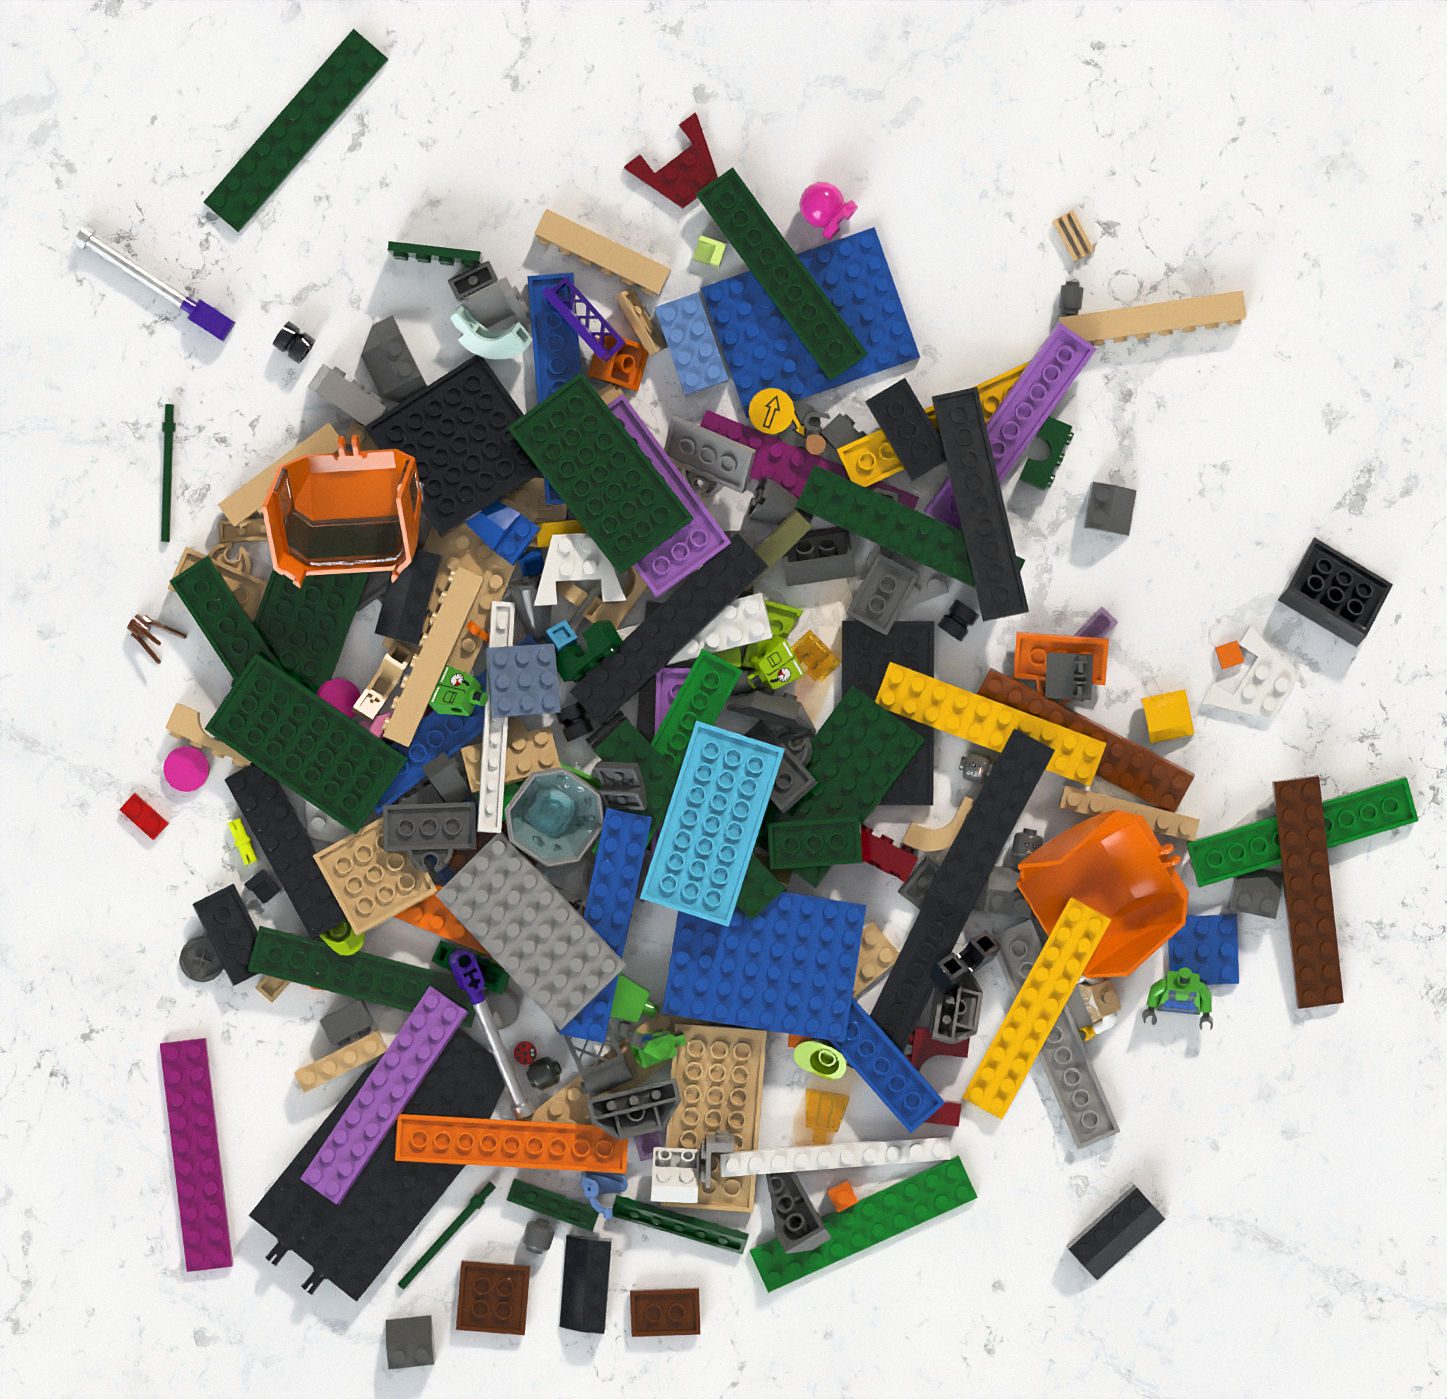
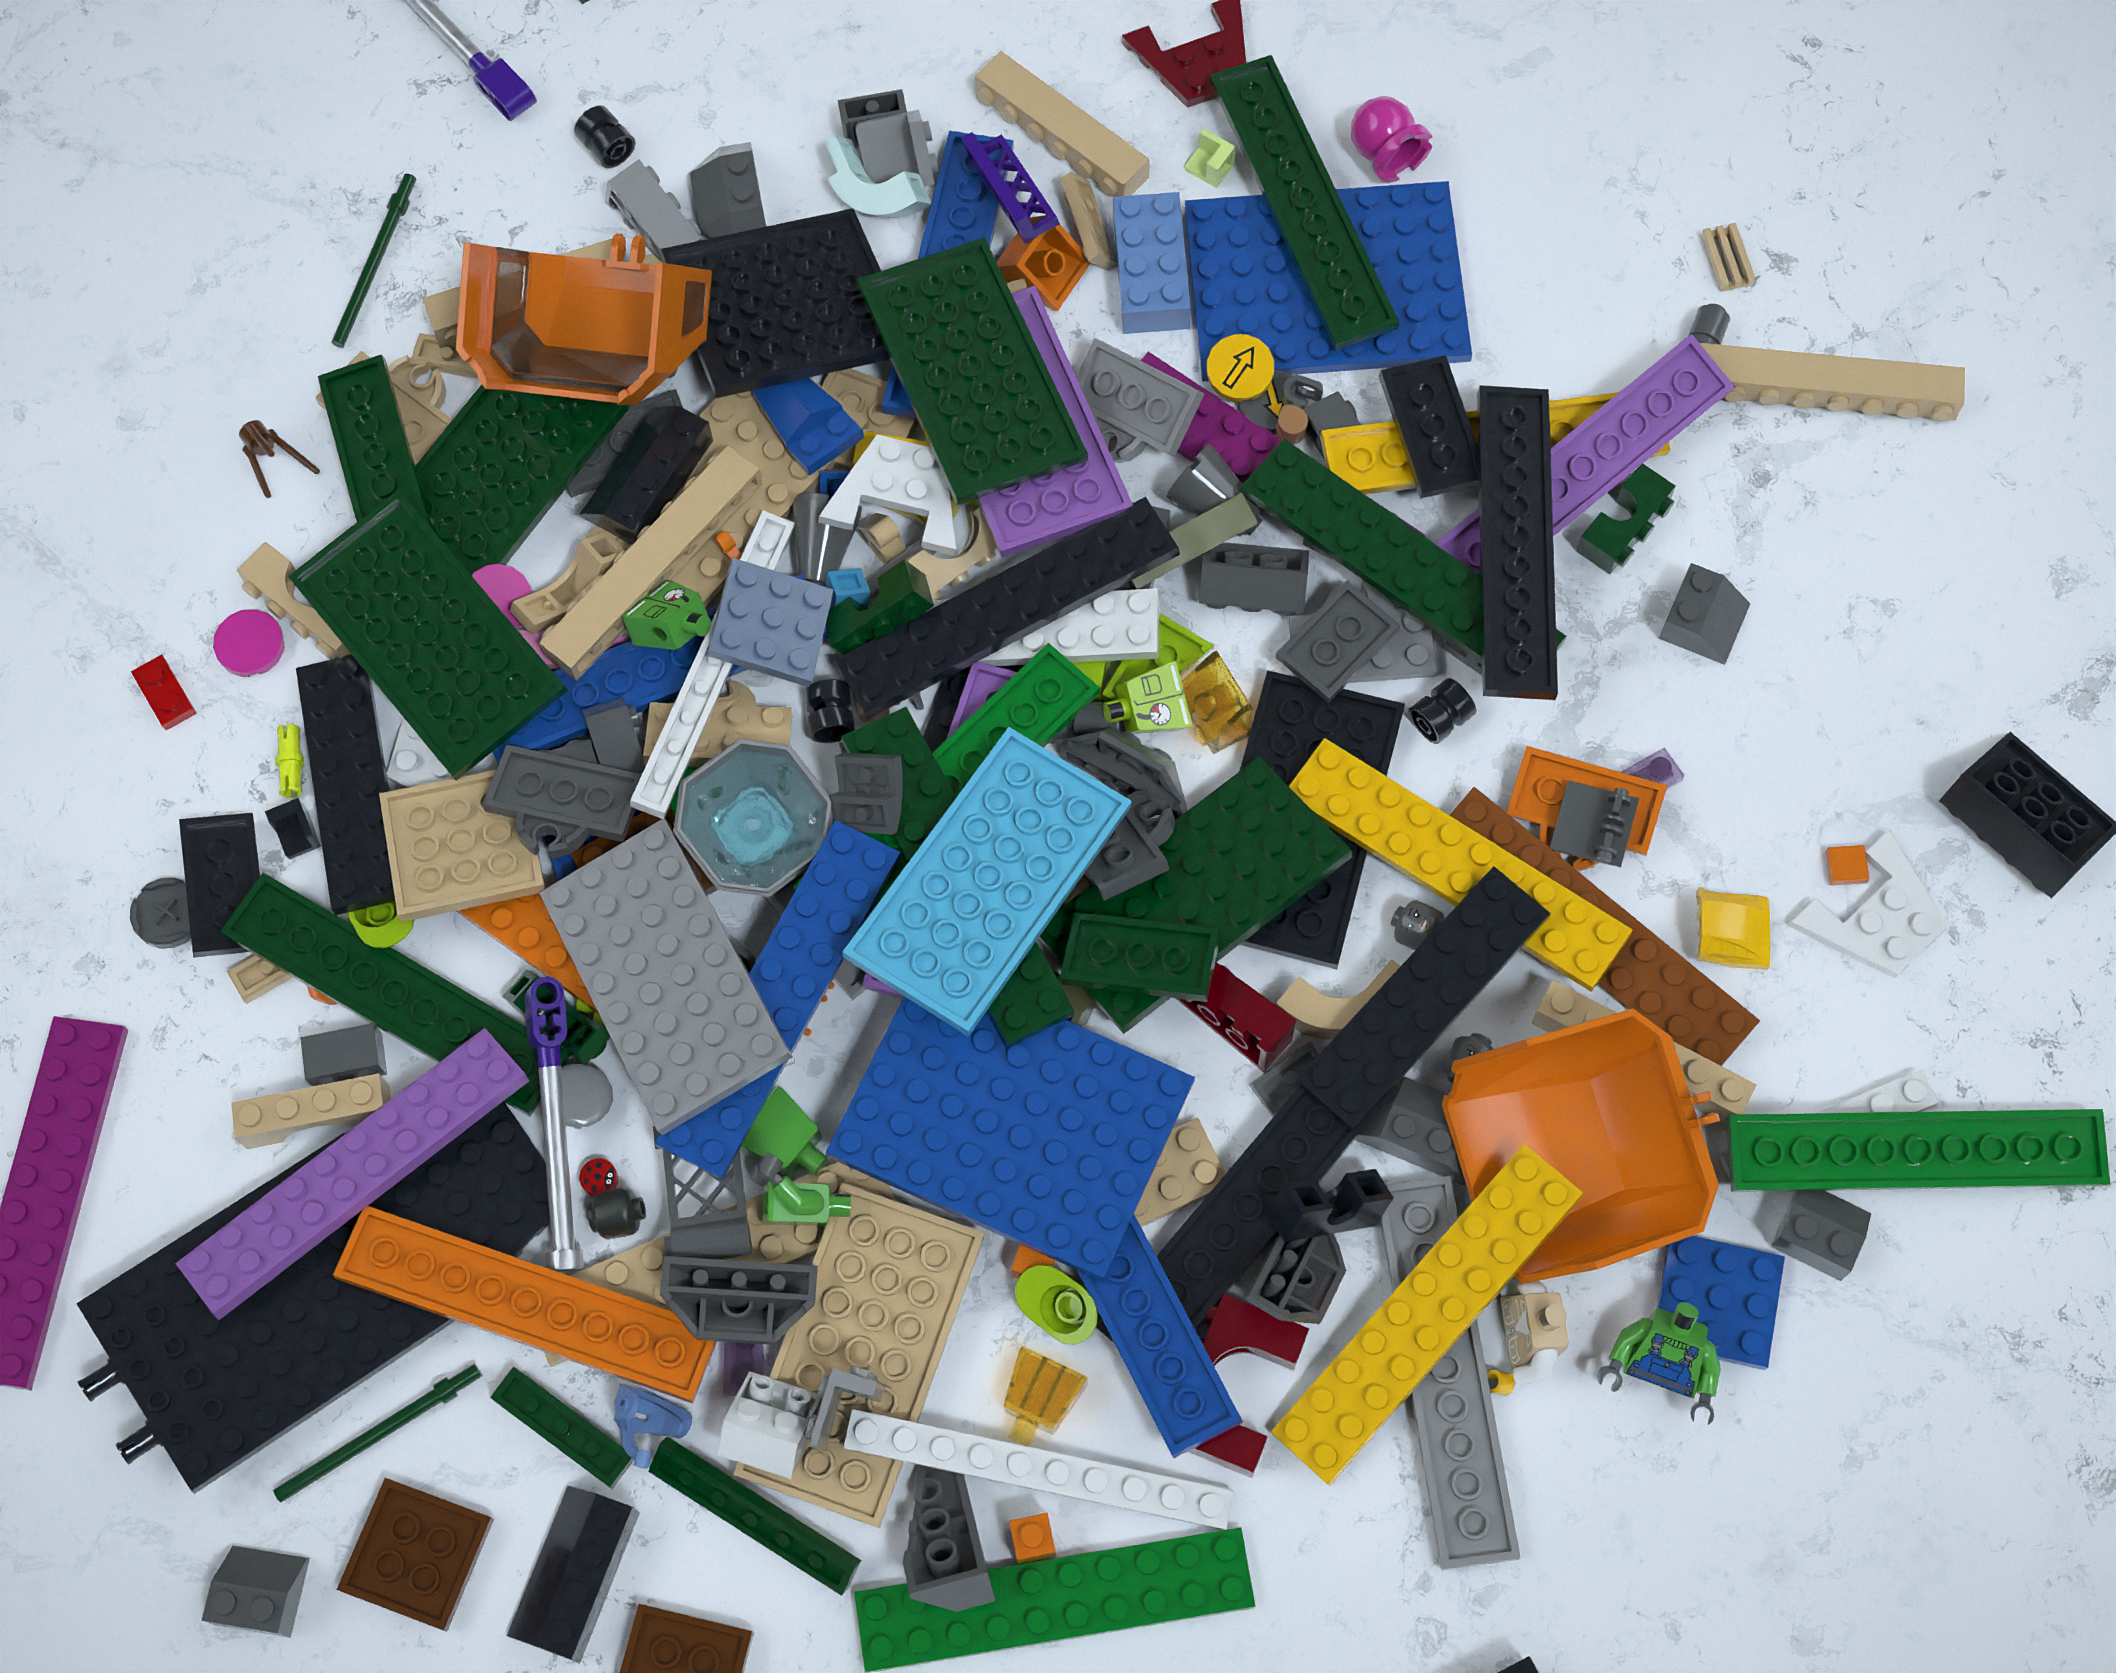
camera: 20 degrees right, 20 degrees down
dark green plate [387,241,483,268] -> none
dark grey head [522,1218,555,1254] -> none
reddish brown plate [1272,775,1344,1009] -> none

